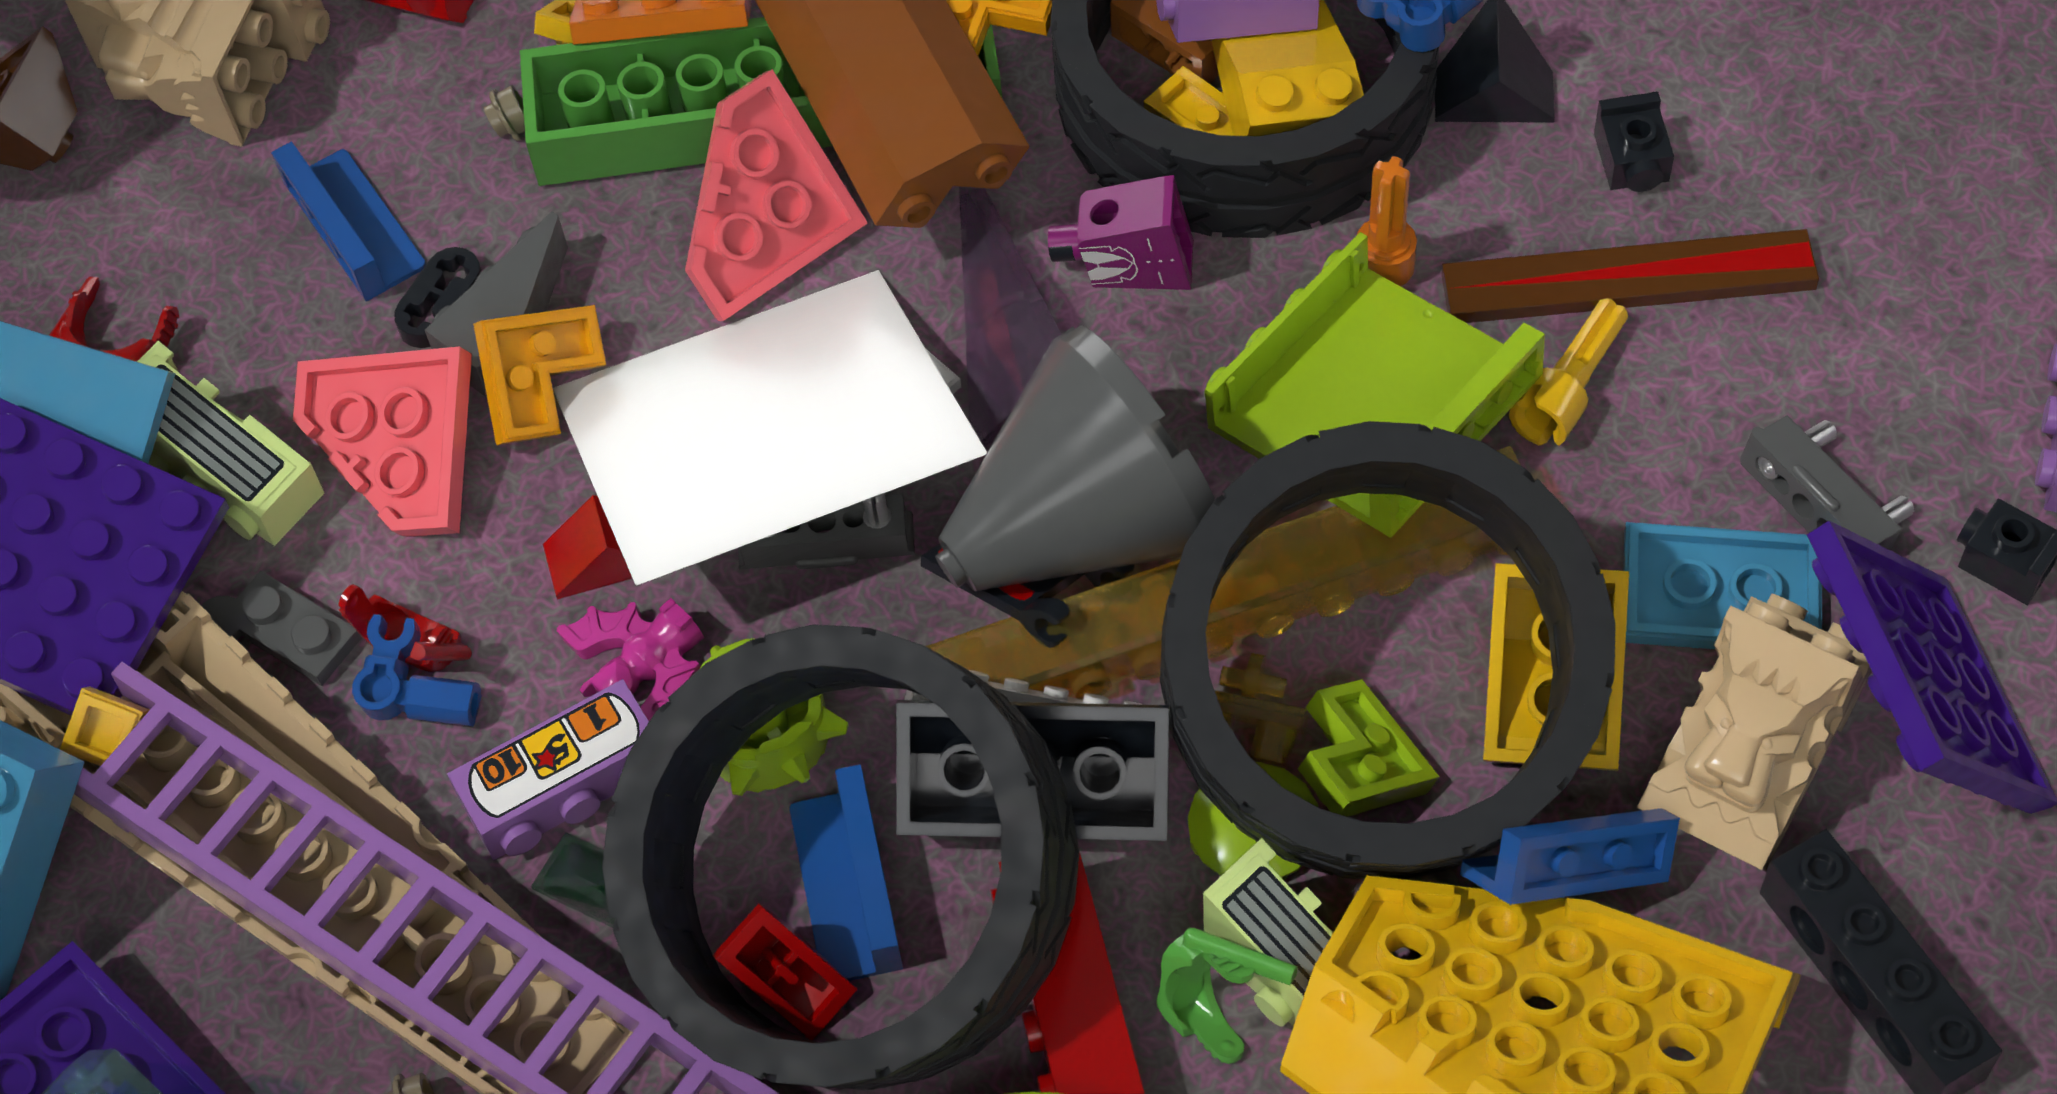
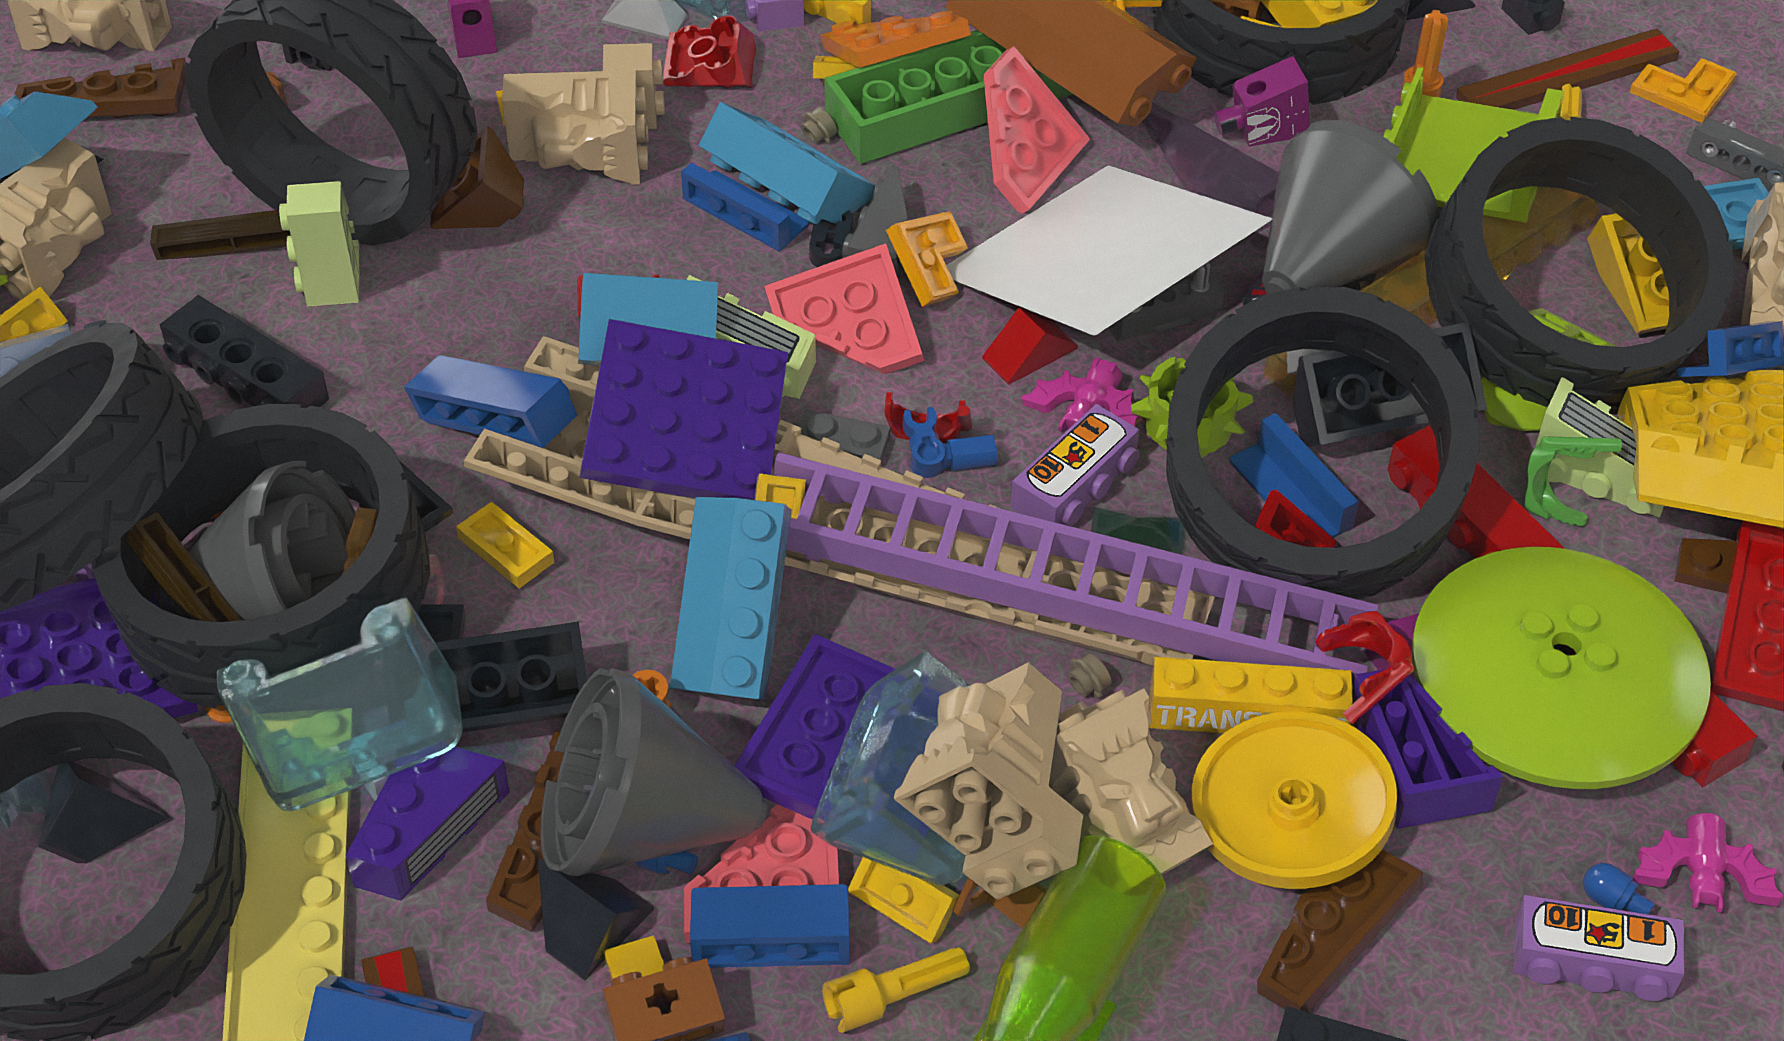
camera: 25 degrees left, 10 degrees down
none -> dark azure slope [698,102,876,224]
none -> light orange tile [1629,58,1737,123]

